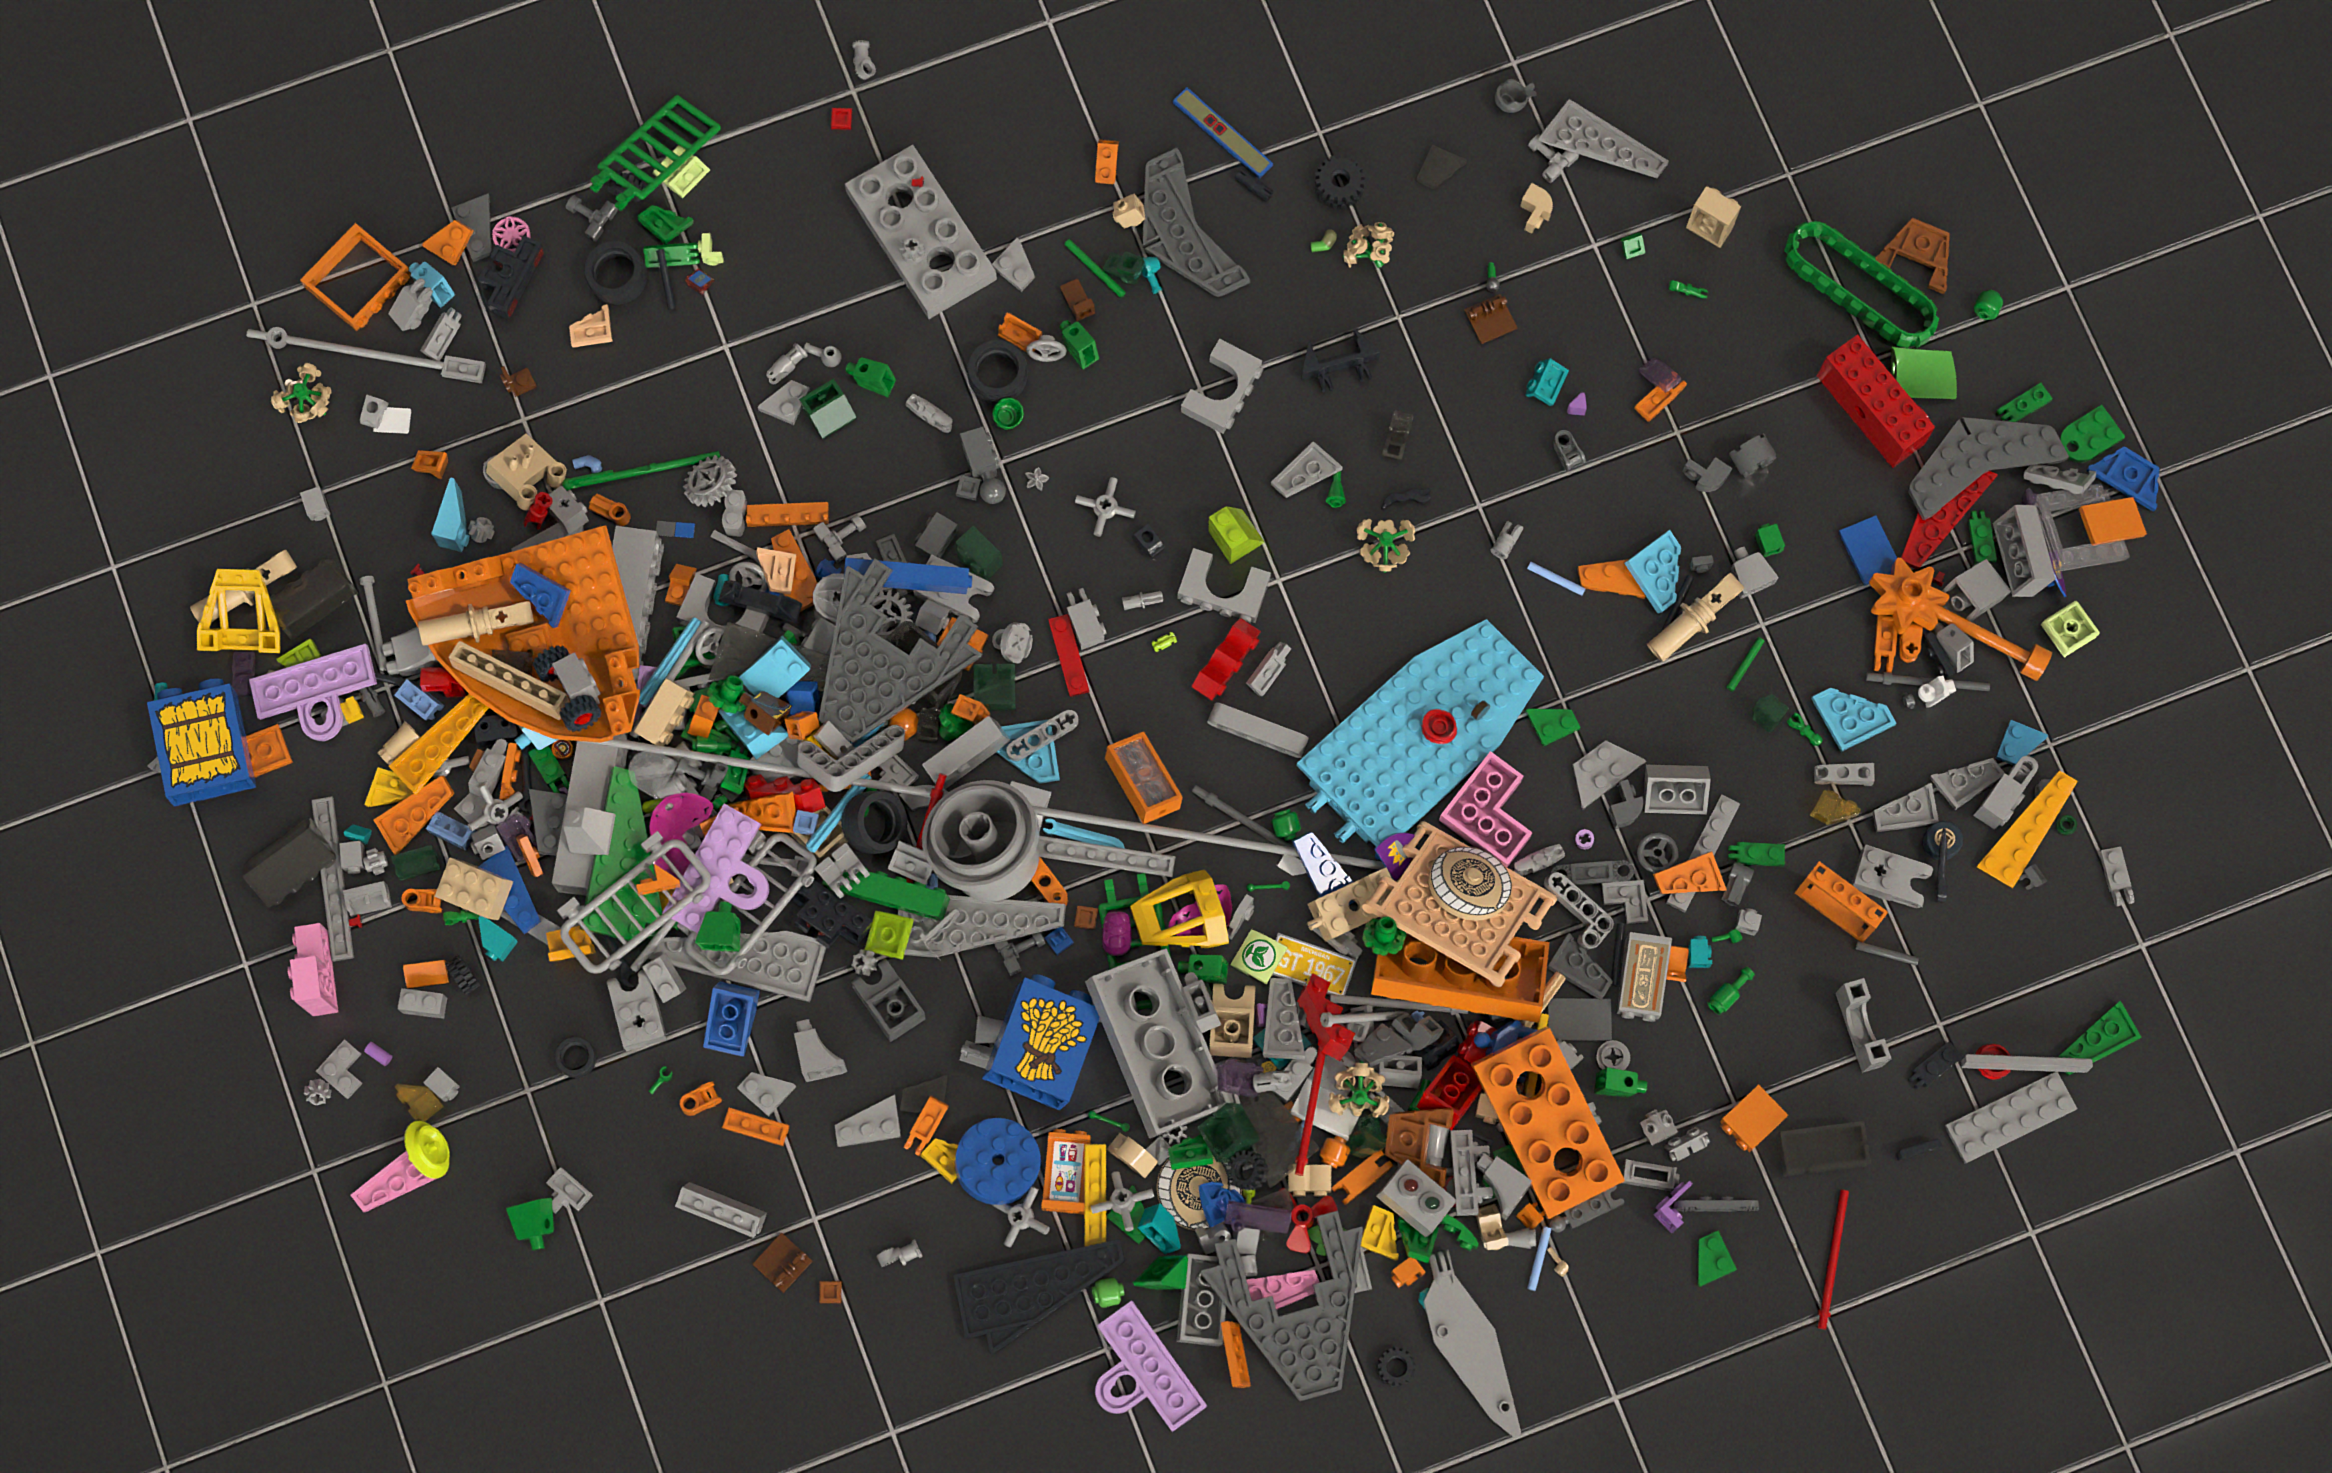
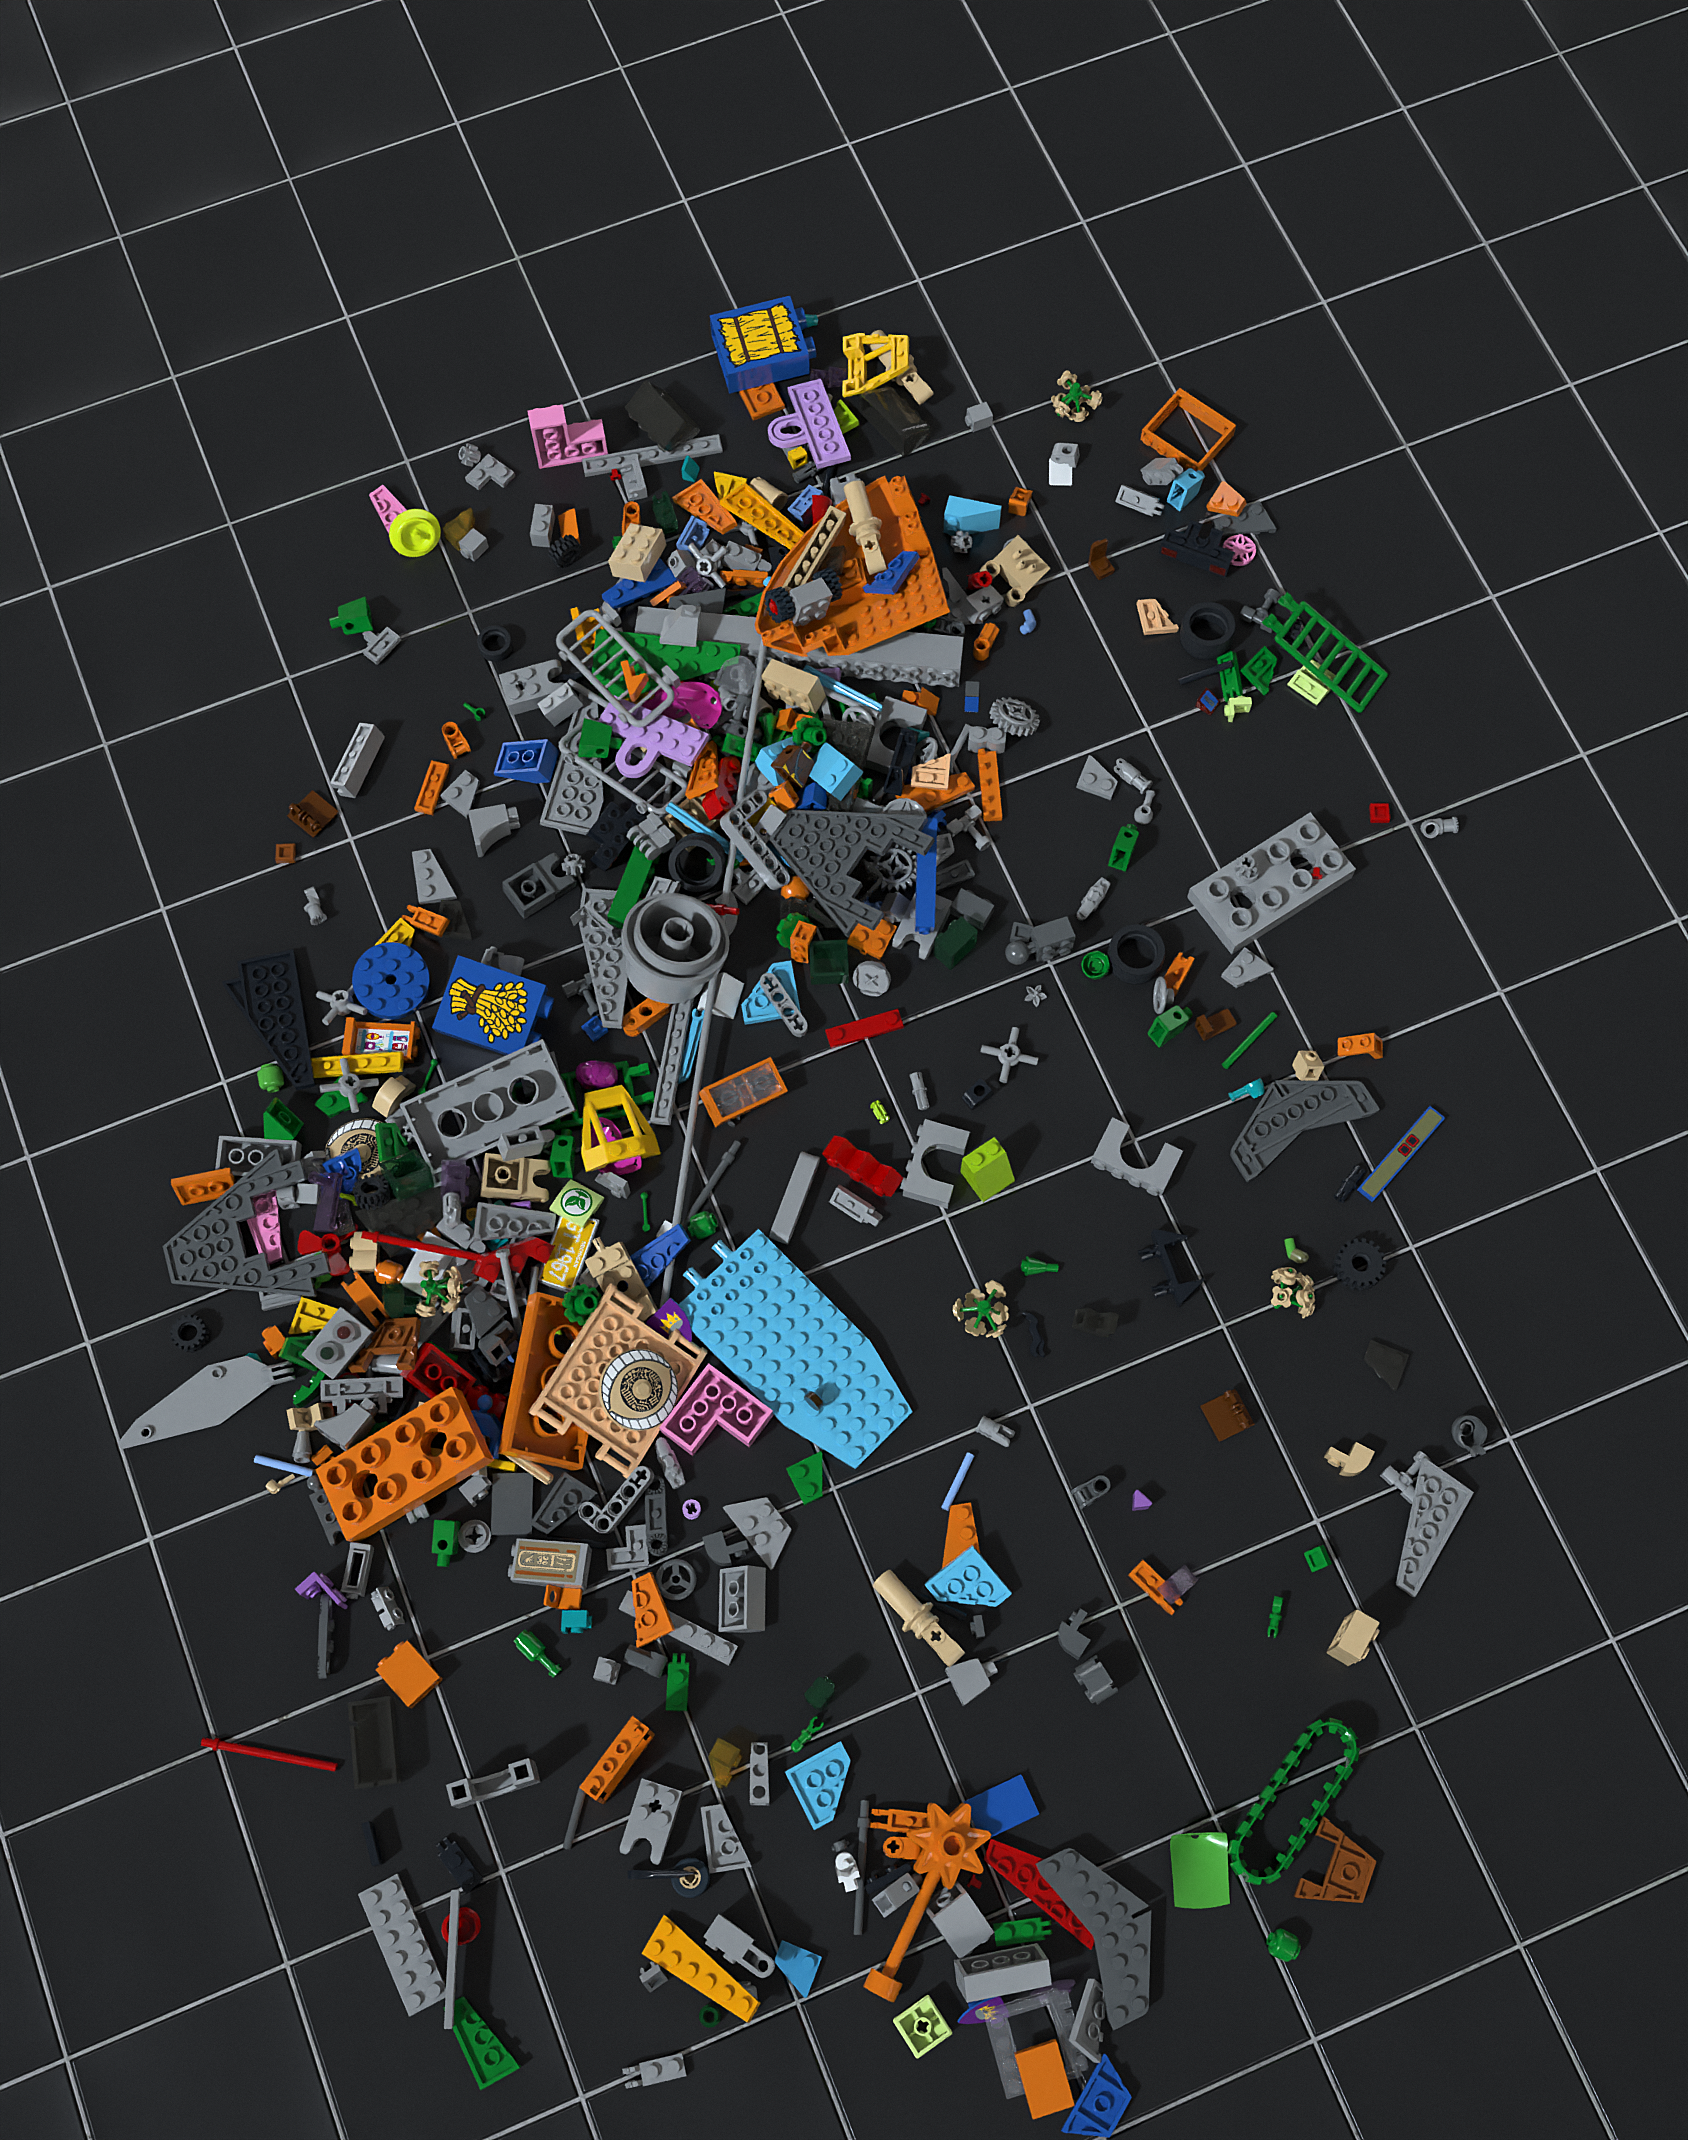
camera: 90 degrees right, 5 degrees down
light grey bar [247,327,486,383] -> none
light grey brick [339,841,366,874] -> none
light grey bar [359,576,387,672] -> none
light grey gear [363,848,388,875] -> none
medium lavender piece [364,1042,392,1066] -> none
teal slope [479,916,518,962] -> none
green bar [562,451,720,491] -> none
medium blue tile [793,810,819,836] -> none
slope [799,379,857,439] -> none
lime tile [864,911,914,960] -> none
light grey brick [922,716,1011,789] -> none
light grey hinge [1067,588,1107,650] -> none
dark orange tile [1074,905,1098,930] -> none
lavender plate [1095,1301,1207,1432] -> none
clear green brick [1103,251,1146,284] -> none
teal slope [1137,1203,1181,1254] -> none
light grey wing [1271,441,1343,498] -> none
red piece [1421,709,1457,744] -> none
piece [1486,262,1500,292] -> none
teal bracket [1525,358,1569,406] -> none
light grey brick [1640,1109,1678,1145] -> none
green wing [1697,1231,1737,1287] -> none
green hand [1712,929,1742,944] -> none
green bar [1726,637,1765,692] -> none
green brick [1755,523,1785,557] -> none
red piece [1817,334,1935,468] -> none
light grey wing [1930,758,2005,810] -> none
green hinge [1996,383,2053,422] -> none
green plate [2059,405,2125,463] -> none

